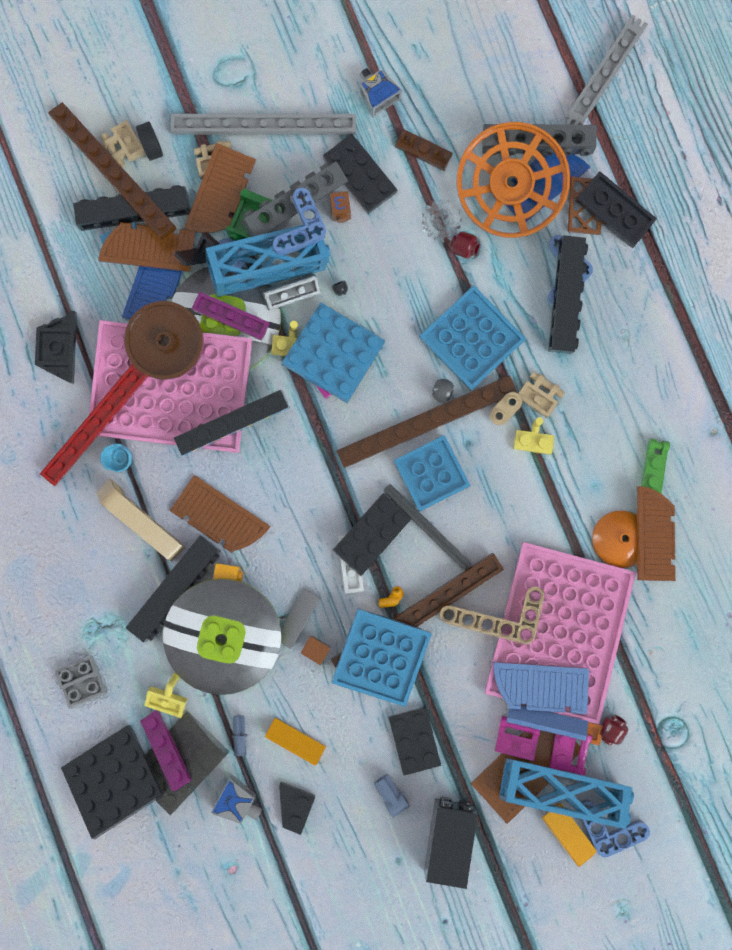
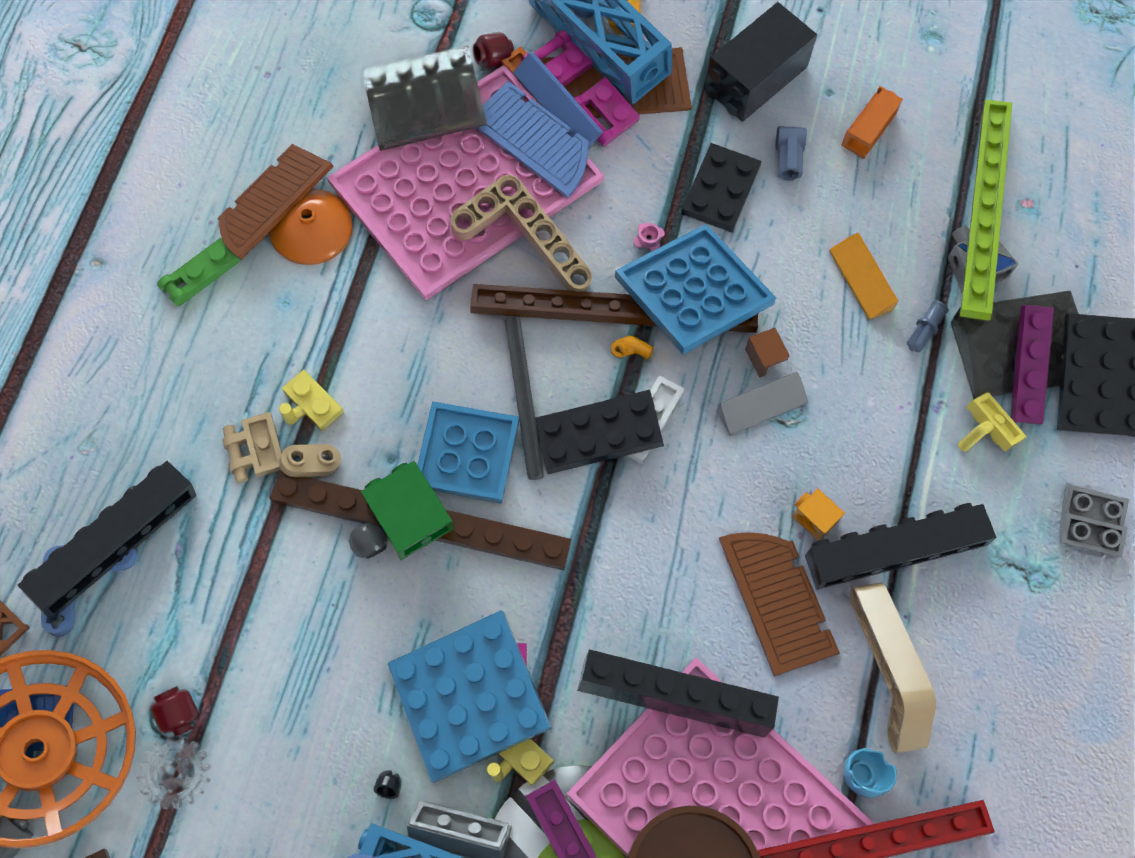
camera: 145 degrees left, 15 degrees down
dish [163,578,281,695] -> none
black wing [279,782,316,835] -> none
dark azure plate [419,285,526,391] -> none
none -> green panel [361,460,454,560]
none -> clear smoke slope [363,45,487,151]
none -> bright pink plate [633,223,665,252]
none -> orange window [841,86,903,159]
none -> lime plate [960,99,1013,321]

